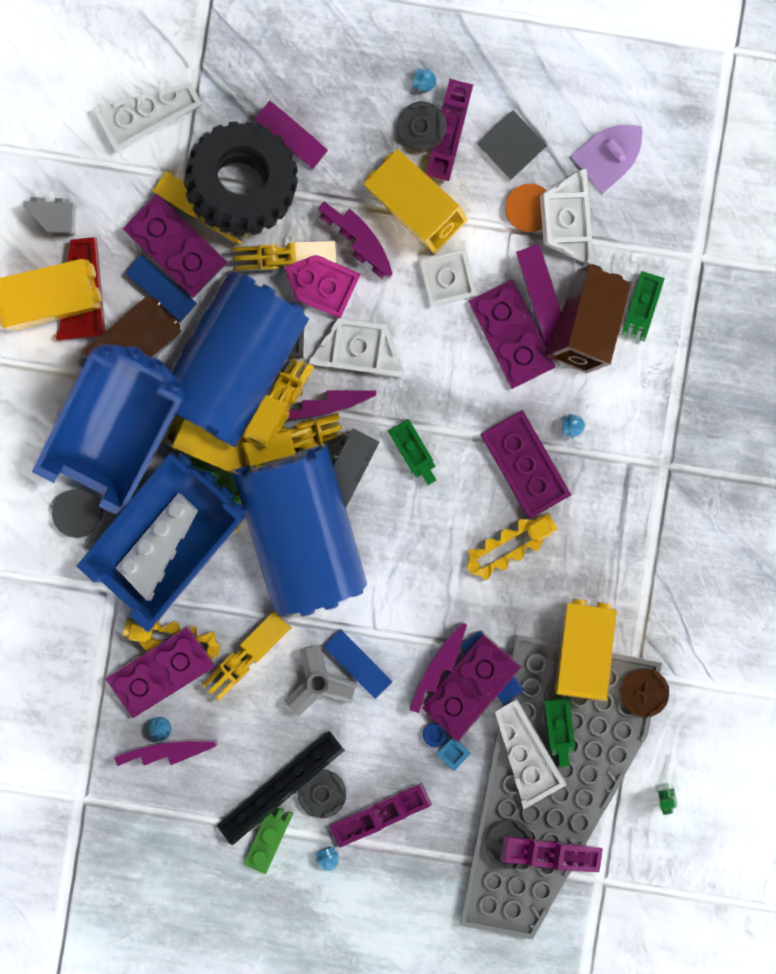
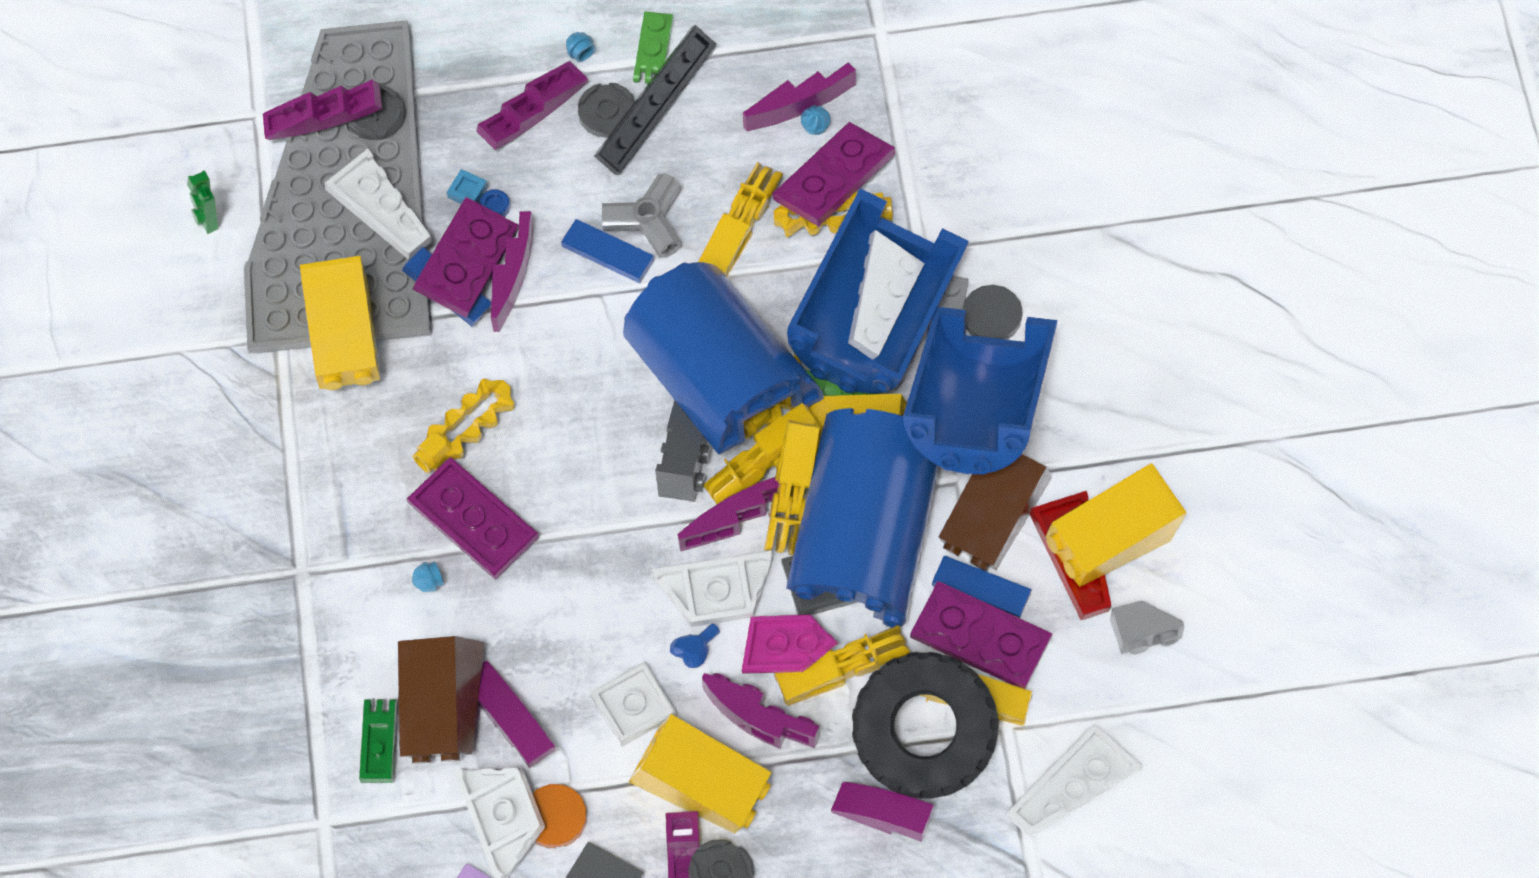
camera: 170 degrees right, 25 degrees down
green hinge [388,418,437,486] -> none
magenta piece [468,279,556,389] -> none
green hinge [544,697,575,767] -> none
reddish brown tile [620,668,670,717] -> none
none -> blue rock [670,623,720,668]

